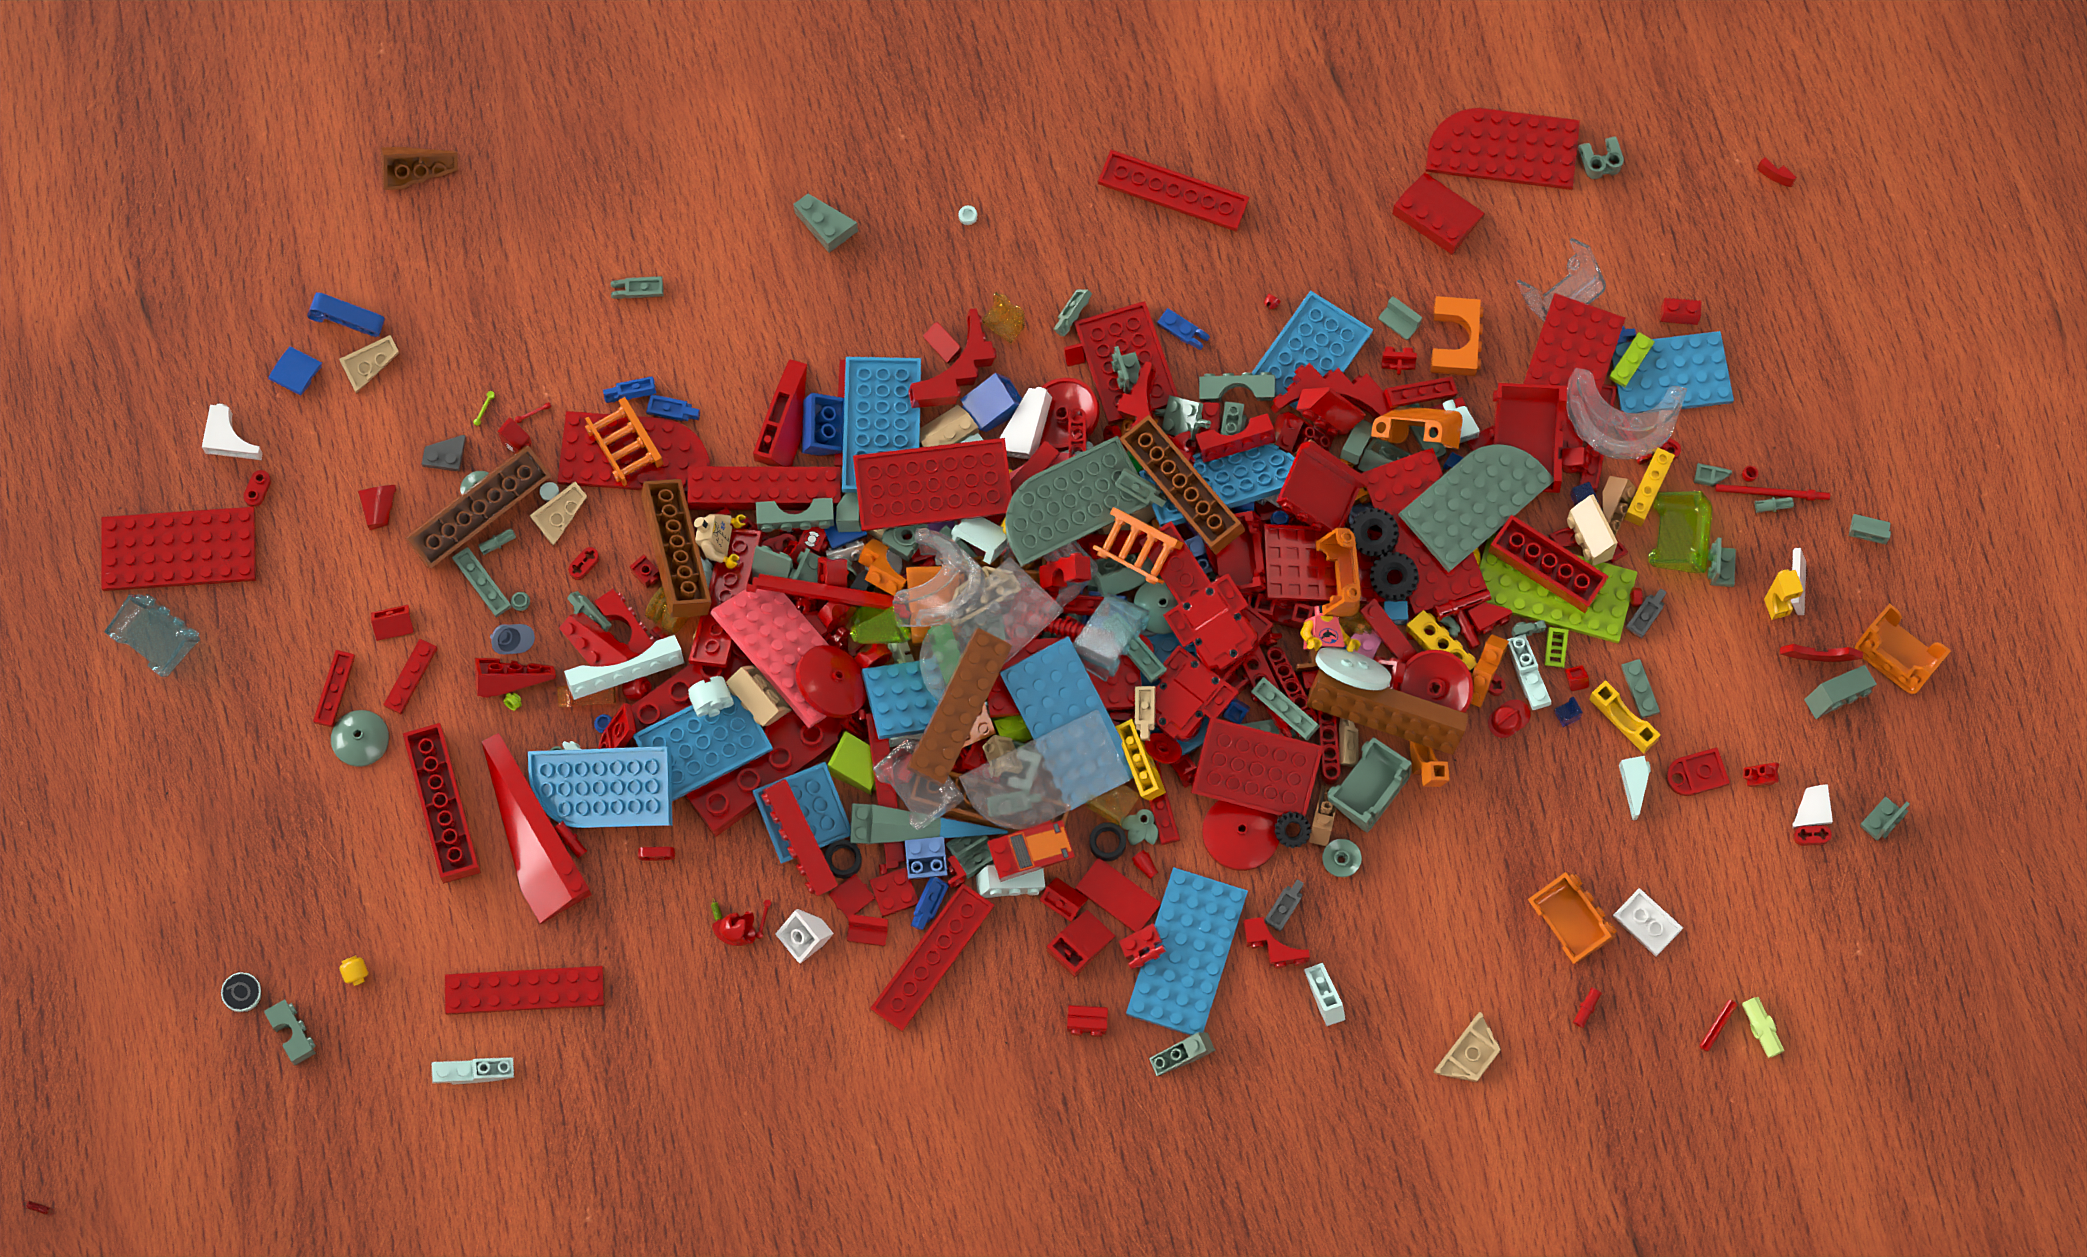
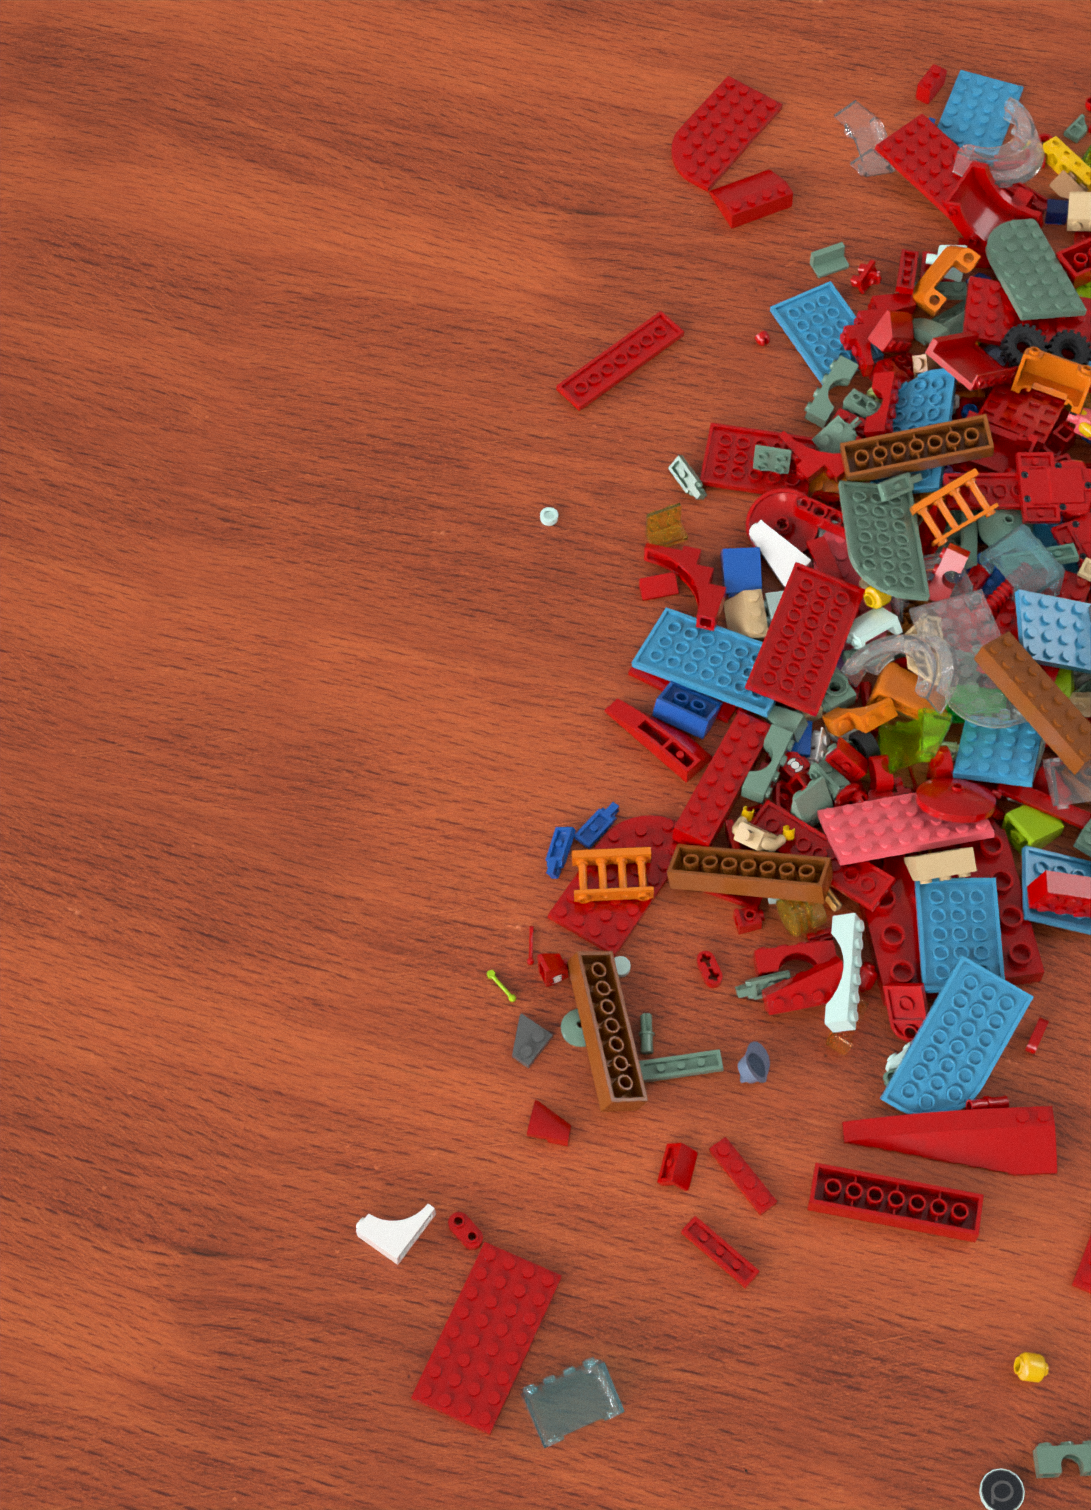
camera: 60 degrees left, 10 degrees down
blue slope [269,346,322,396] -> none
blue beam [307,293,385,337] -> none
sand green dish [331,710,389,767] -> none
tan wing [339,335,399,393] -> none
dark orange wedge [381,147,458,190] -> none
red wedge [474,658,556,698] -> none
lime plate [504,693,522,711] -> none
sand green plate [511,592,530,611] -> none
tan wing [530,482,587,546] -> none
blue plate [594,714,612,734] -> none
sand green hinge [611,276,664,299] -> none
light aqua brick [688,676,734,717] -> none
red piece [746,573,910,618] -> none
sand green wedge [794,194,858,253] -> none
red slope [1064,343,1085,367] -> none
blue hinge [1157,308,1210,350] -> none
orange arch [1430,296,1484,376] -> none
sand green piece [1579,136,1624,179] -> none
lime plate [1609,332,1655,388] -> none

